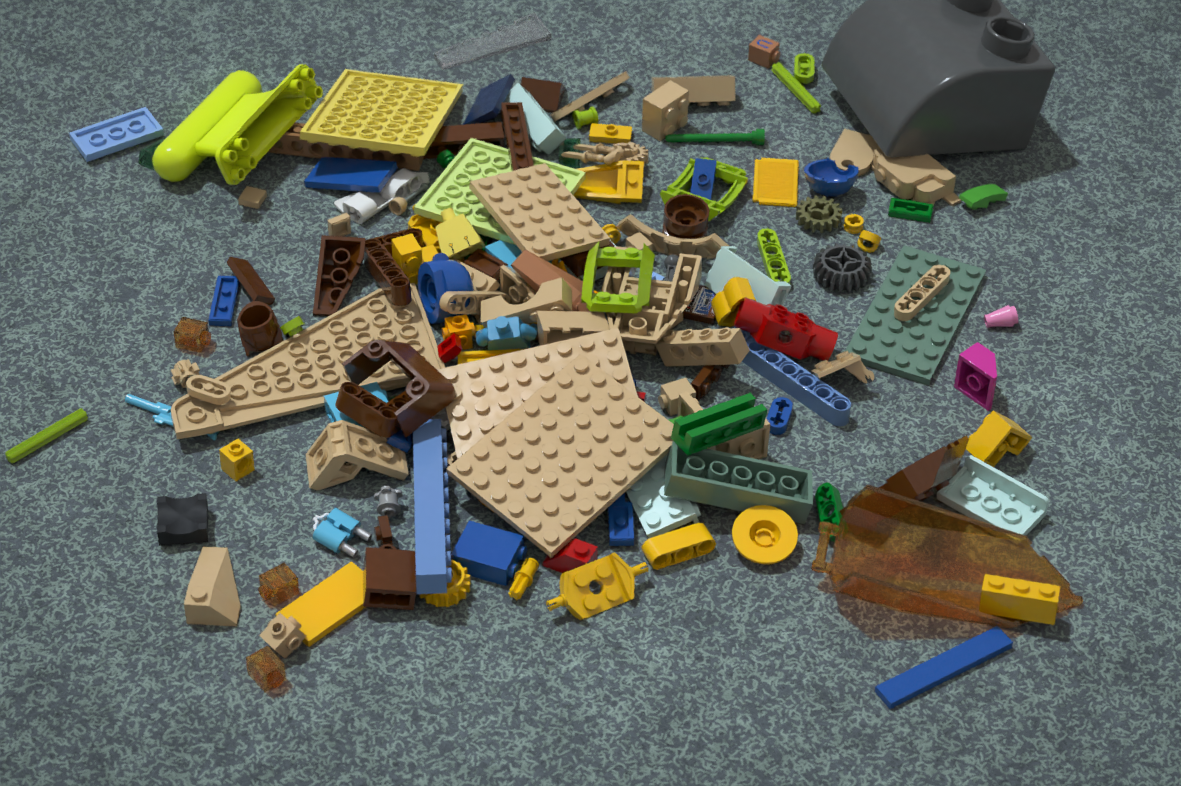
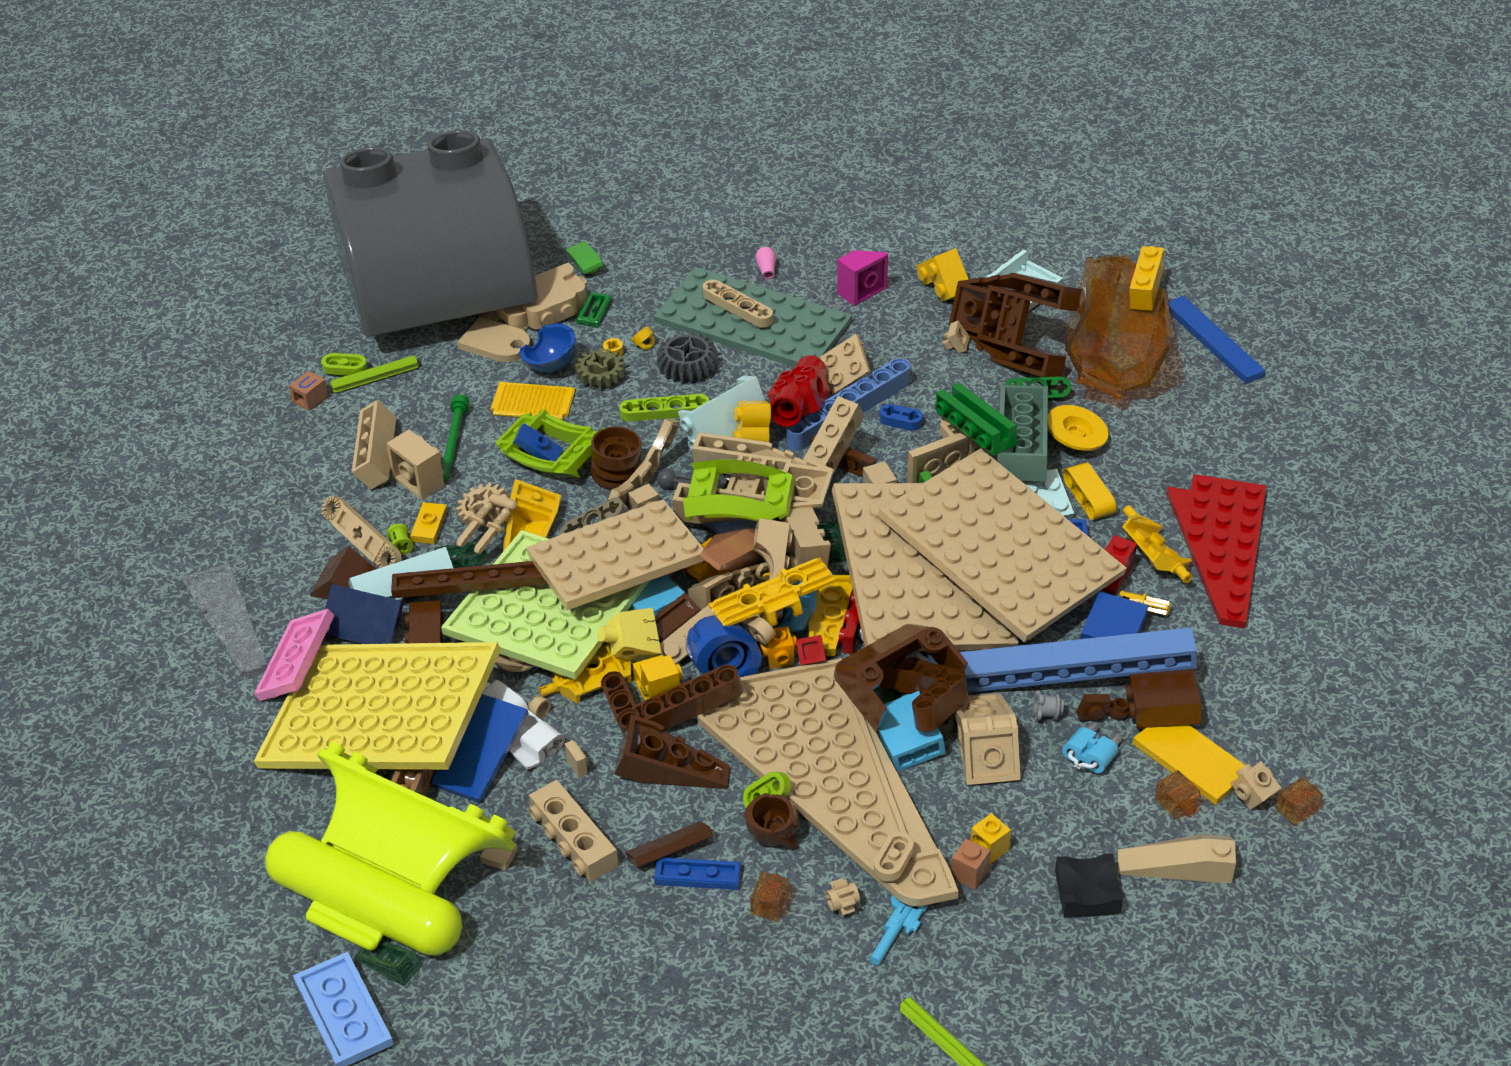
camera: 85 degrees left, 0 degrees up
none -> bright pink plate [254,609,334,701]
none -> tan brick [528,780,618,882]
none -> dark tan beam [561,498,628,534]
none -> yellow piece [708,558,836,627]
none -> tan tile [942,321,970,353]
none -> nougat brick [951,838,991,890]
none -> red wing [1166,474,1266,628]

